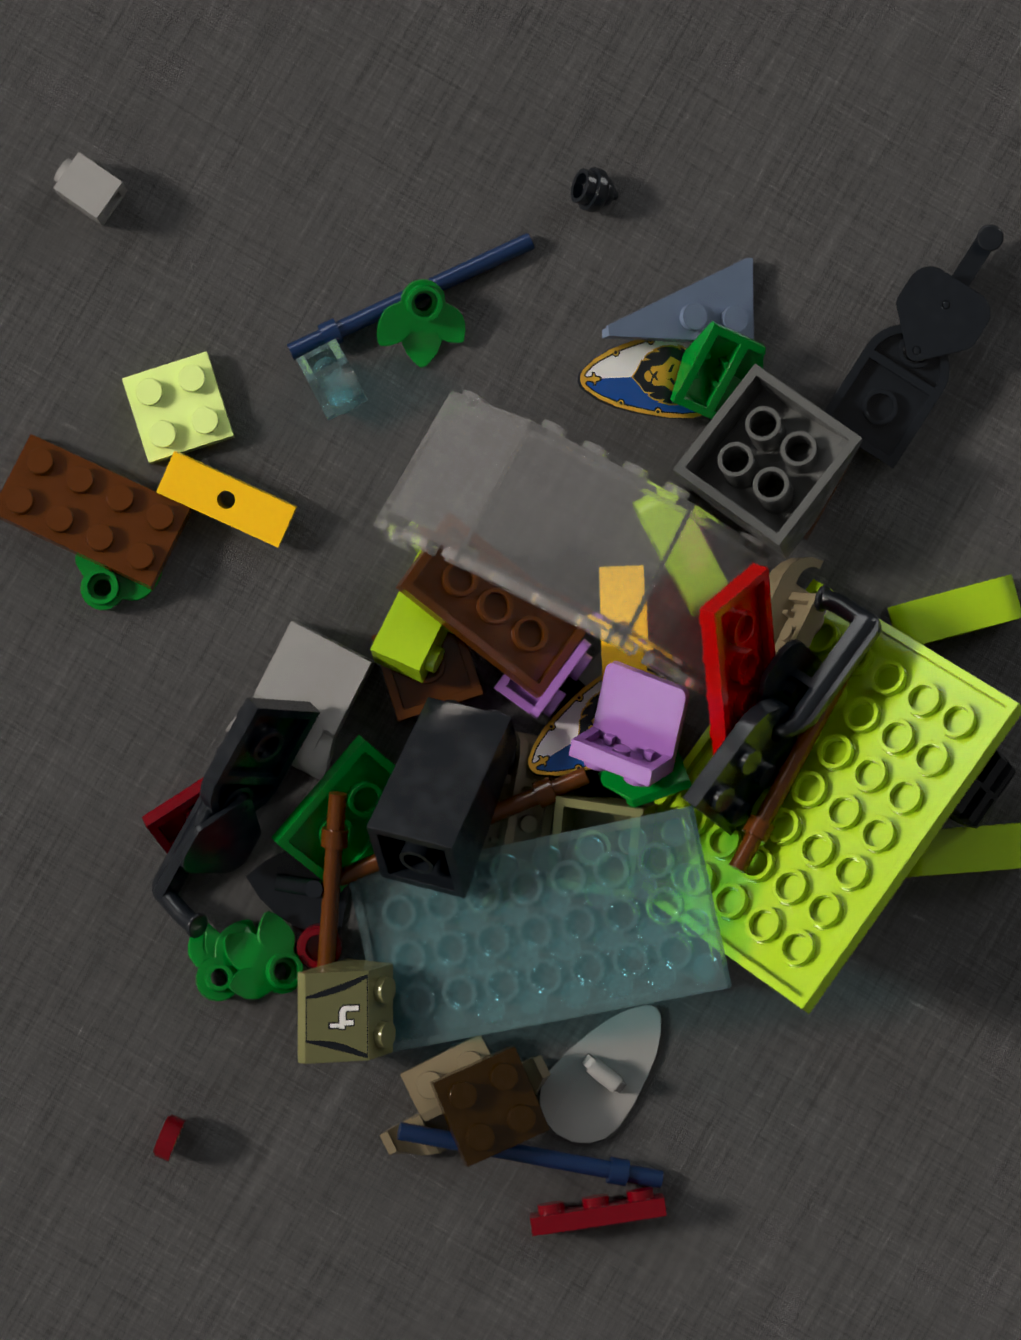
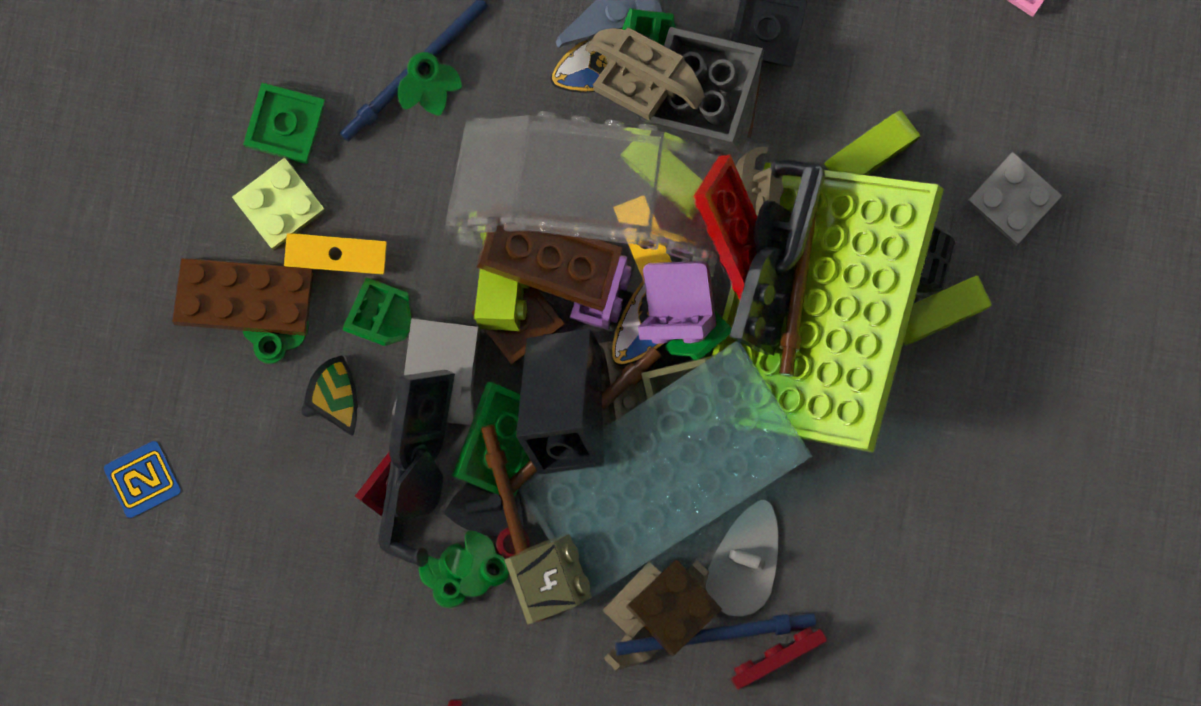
camera: 20 degrees left, 5 degrees down
light grey brick [53,152,128,226] -> none
clear light blue brick [296,338,368,421] -> none
none -> green plate [243,82,326,164]
none -> shield [302,355,358,436]
none -> green slope [343,277,412,346]
none -> dark tan plate [585,27,705,121]

